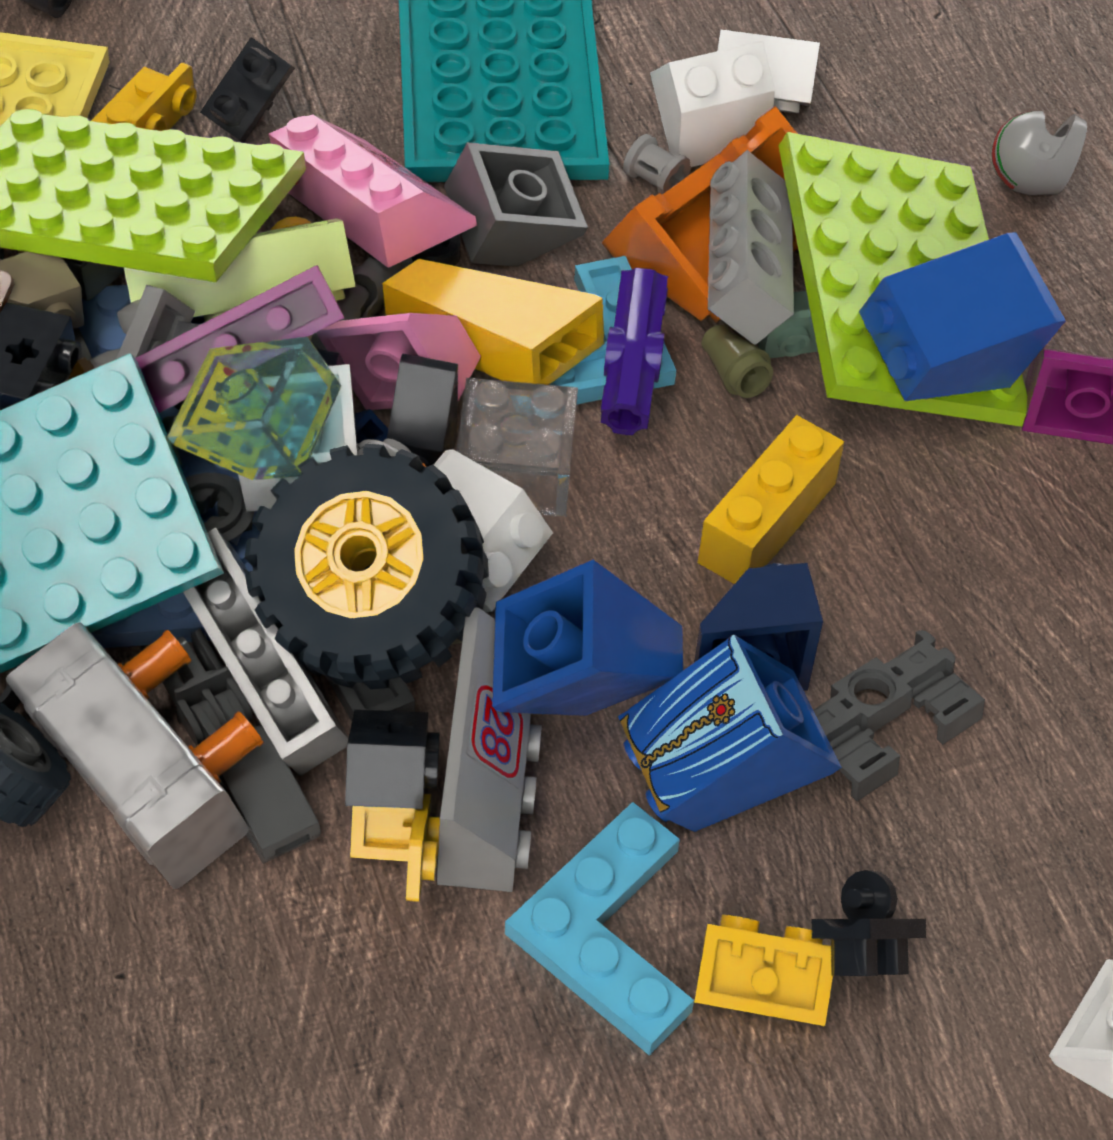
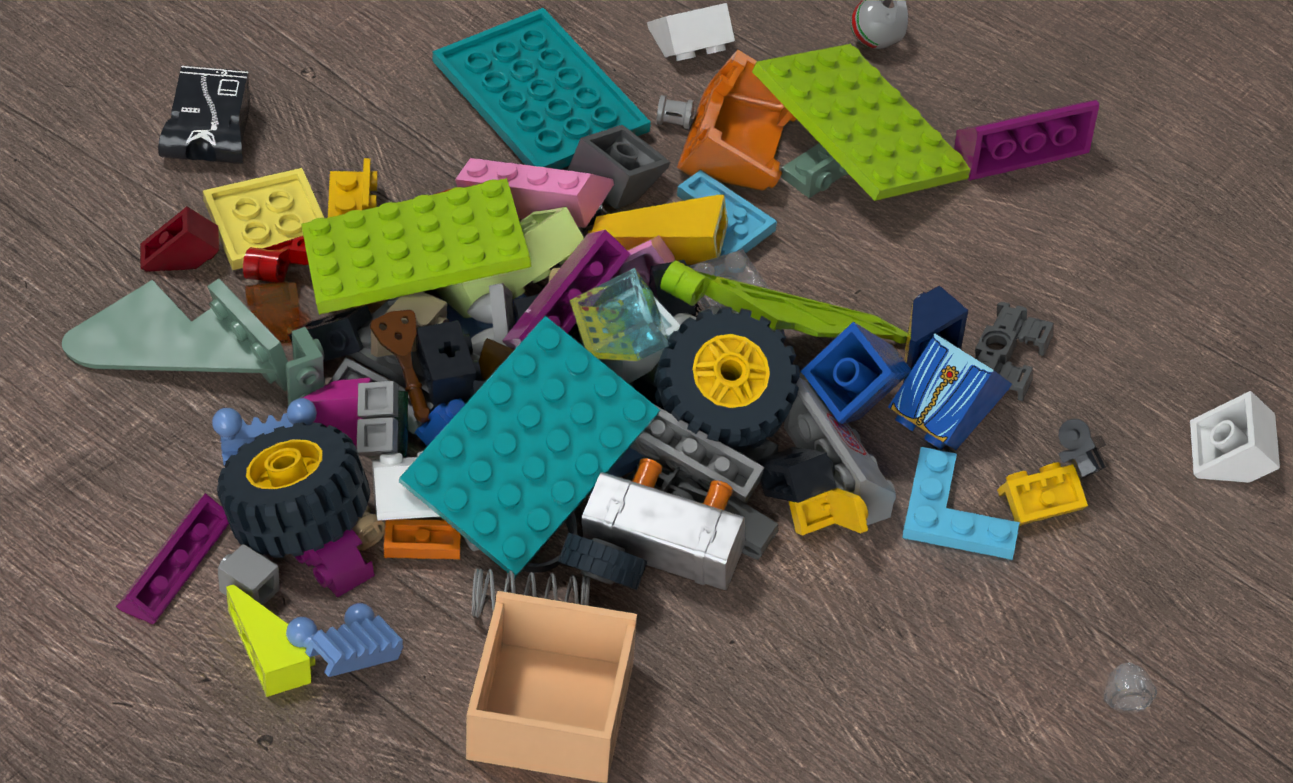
camera: 30 degrees left, 5 degrees down
black hips [200,37,295,143] -> none
dark purple piece [601,268,668,435] -> none
white slope [650,41,775,167] -> none
yellow brick [697,415,845,584] -> none
olive cone [701,325,773,398] -> none
light grey brick [708,150,794,345] -> none
blue slope [859,232,1066,401] -> none
none -> lime wing [660,260,908,343]

